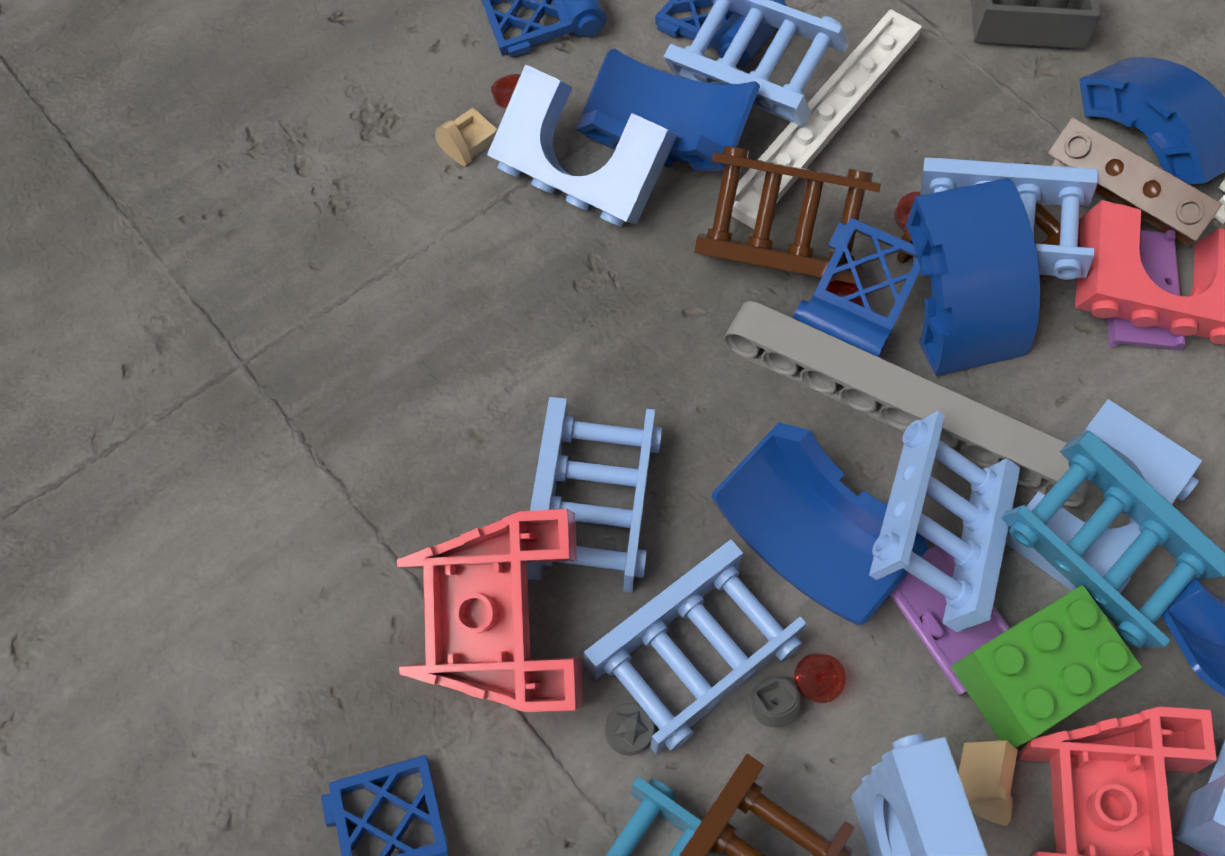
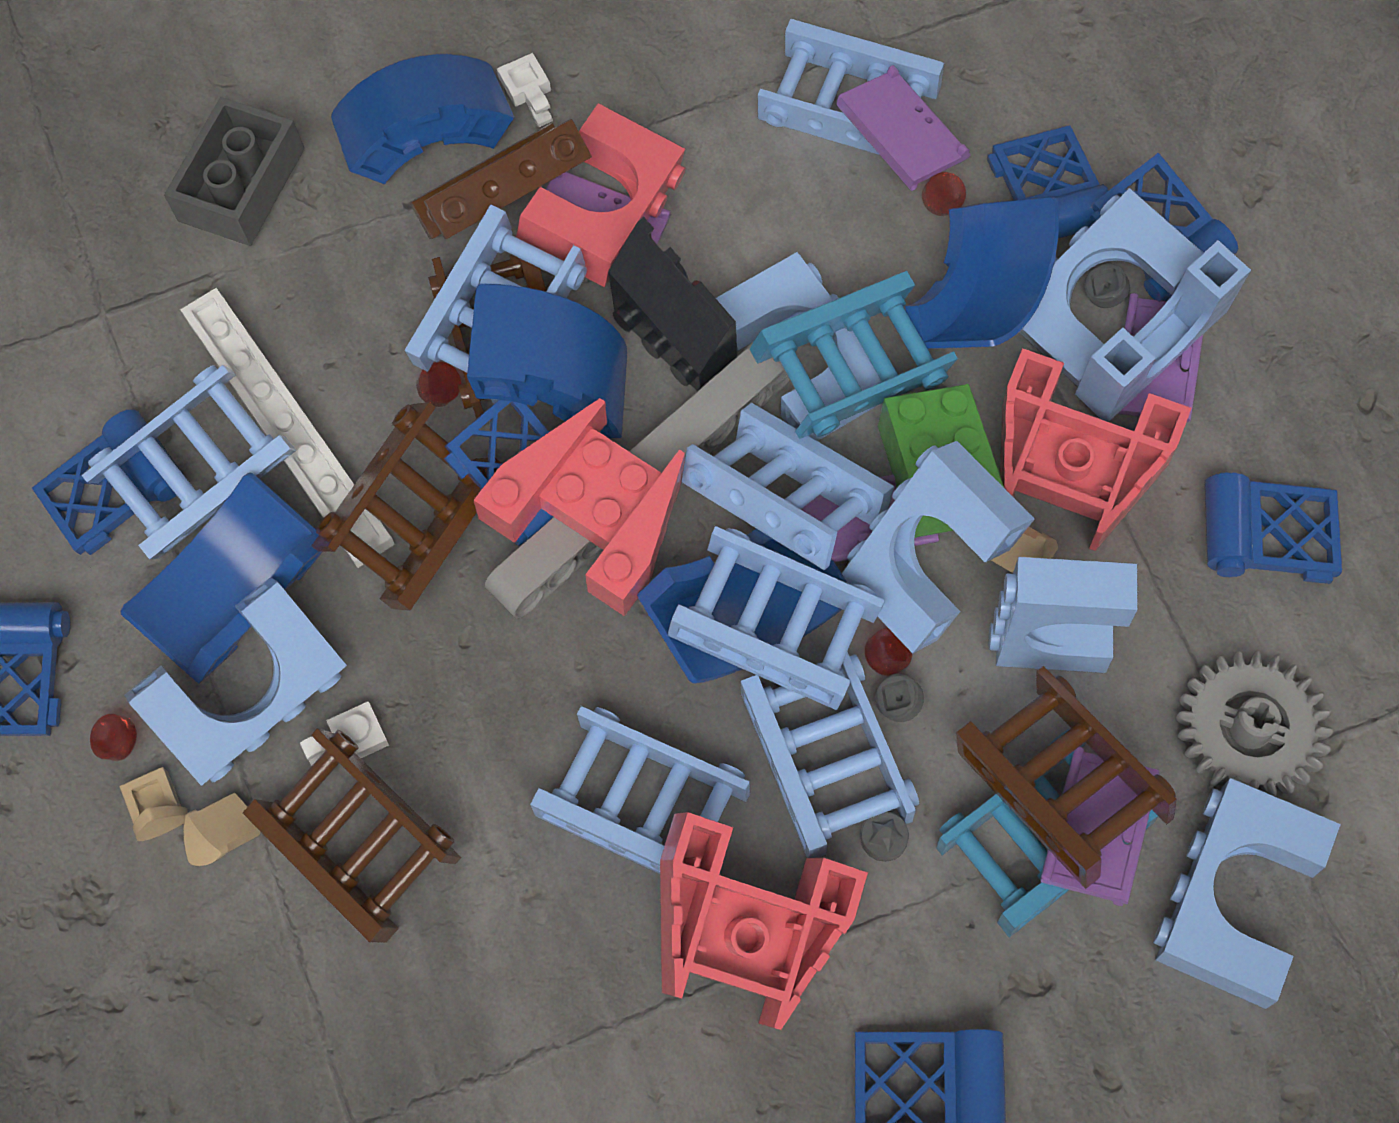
camera: 65 degrees left, 5 degrees up
none -> tan tile [184,792,260,866]
none -> reddish brown fence [243,728,462,943]
none -> white plate [300,701,389,766]
none -> coral wedge [474,398,685,616]
none -> black wedge [608,217,737,392]
none -> light blue fence [667,526,885,710]
none -> light blue arch [842,441,1035,654]

